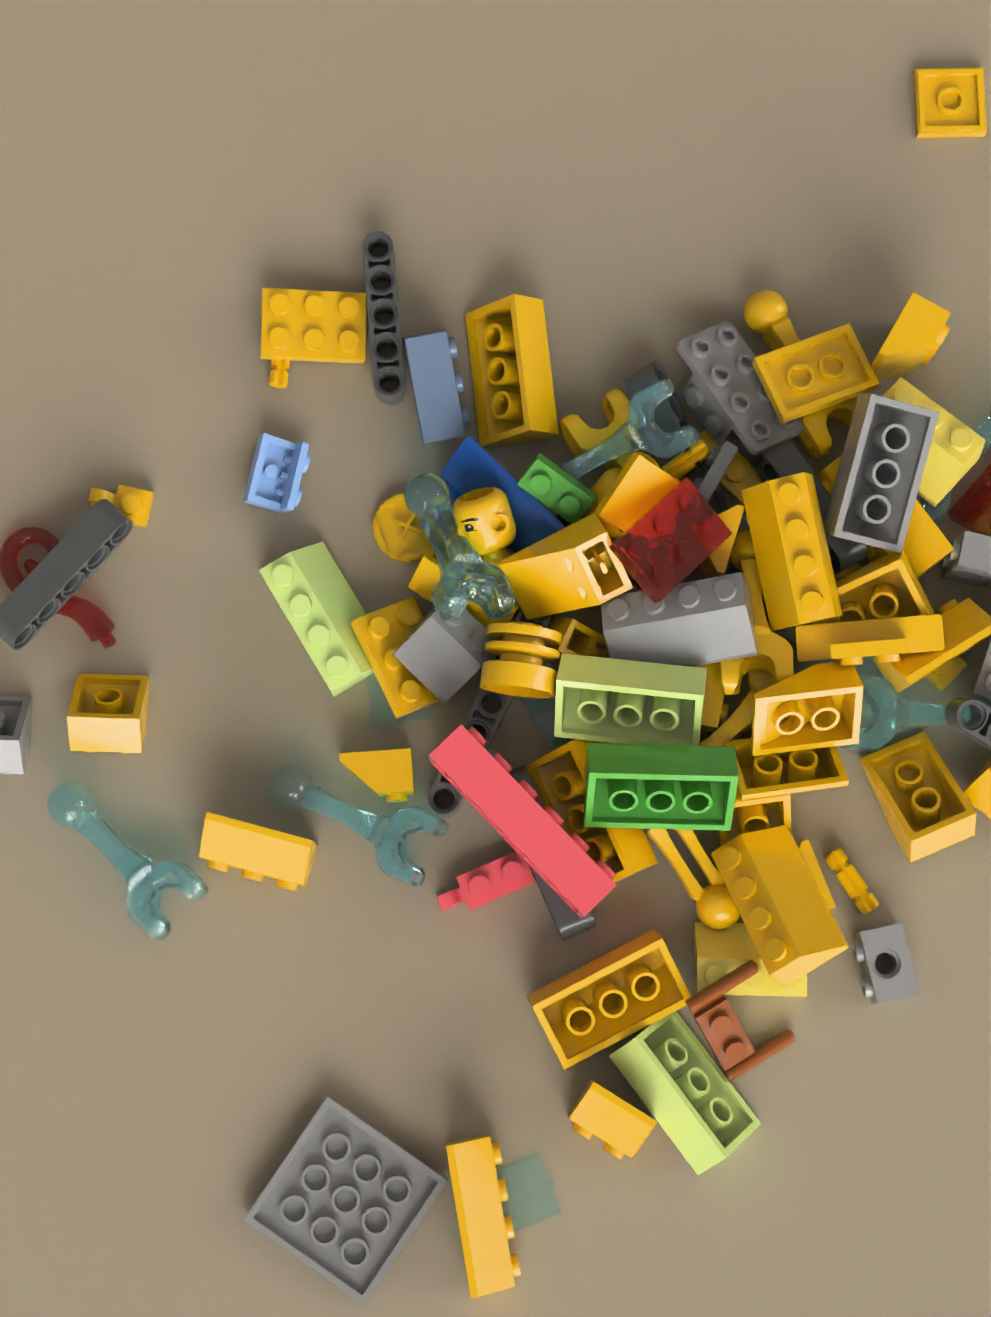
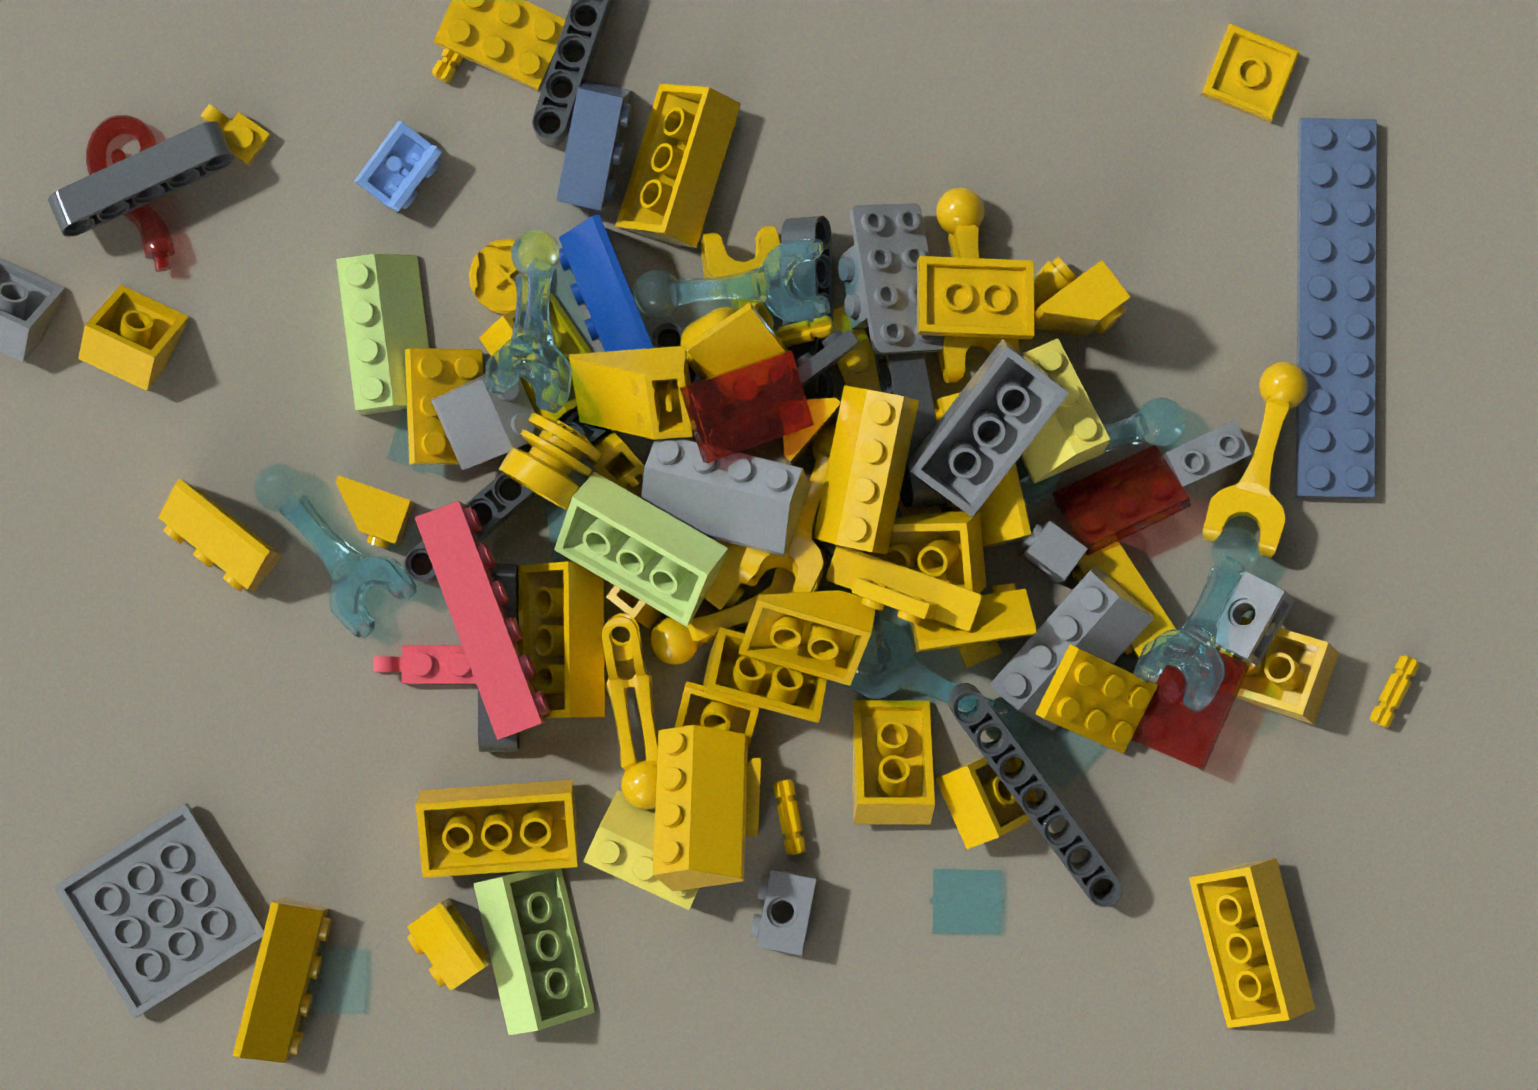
camera: 25 degrees right, 5 degrees up
clear light blue piece [47,782,208,940] -> none
yellow piece [453,487,517,578] -> none
bright green plate [517,453,597,524] -> none
bright green slope [584,743,739,831] -> none
dark orange plate [685,960,795,1082] -> none
none -> yellow cone [1034,256,1077,311]

